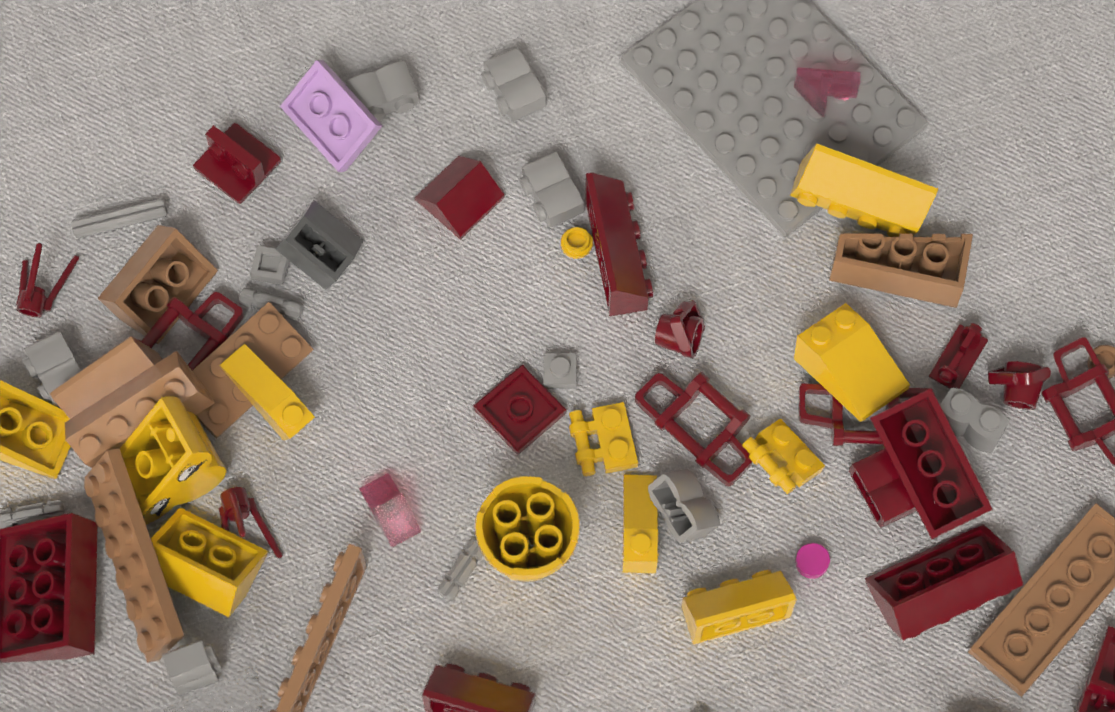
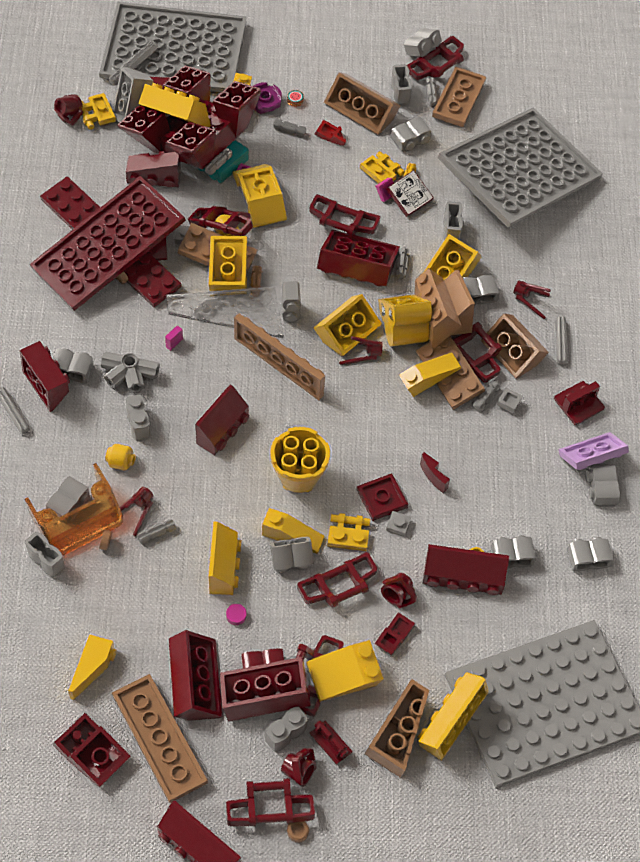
camera: 105 degrees right, 10 degrees down
medium nougat plate [84,448,184,663] -> none
dark grey slope [275,200,364,290] -> none
clear pink slope [359,473,421,548] -> none
dark red slope [415,156,505,240] -> none
yellow plate [742,418,825,494] -> none
clear pink slope [794,67,861,117] -> none
none -> dark red slope [374,612,415,656]
none -> dark red slope [420,452,450,494]

